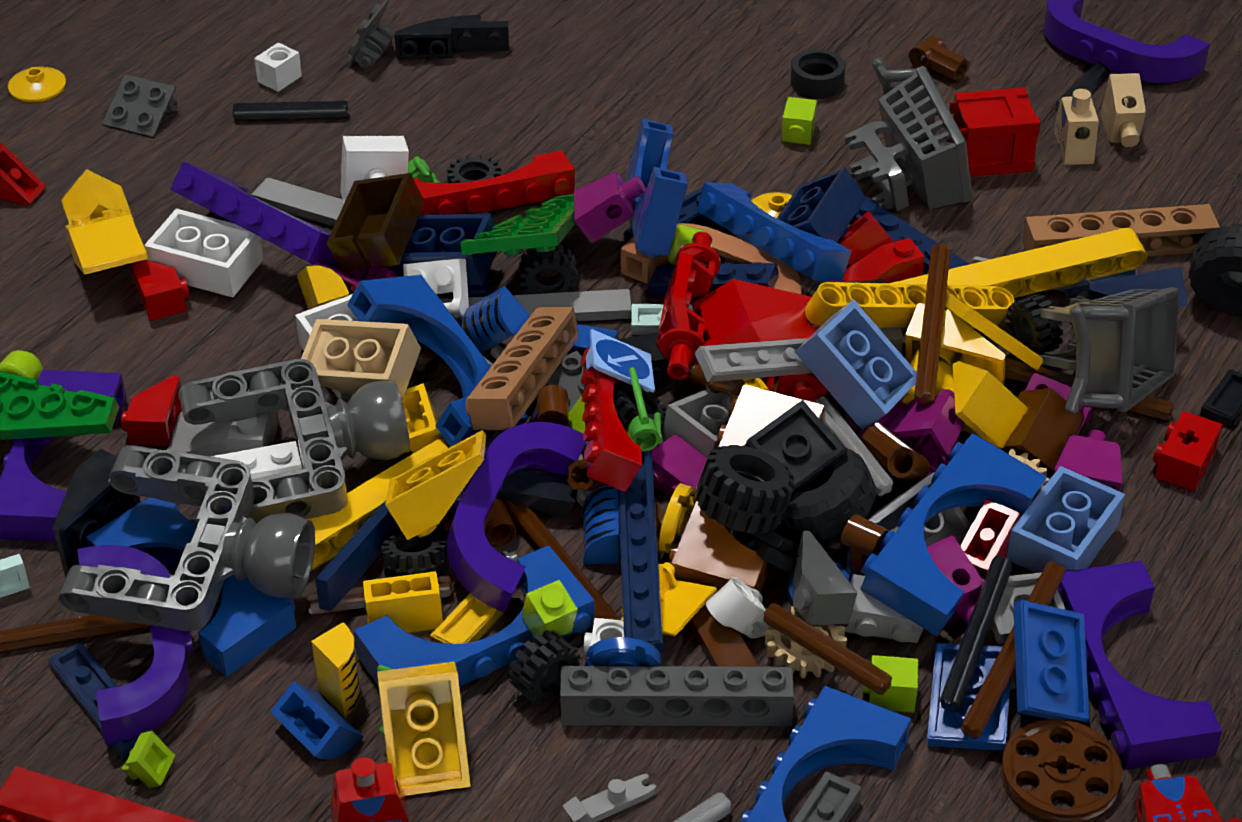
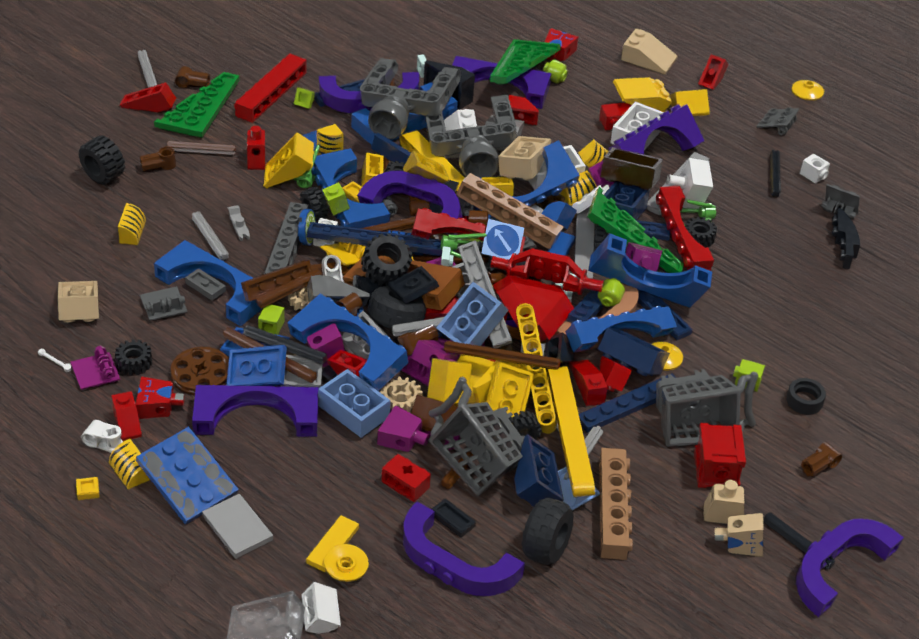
camera: 95 degrees right, 0 degrees up
none -> reddish brown plate [241,260,312,302]
none -> light aqua plate [441,247,454,267]

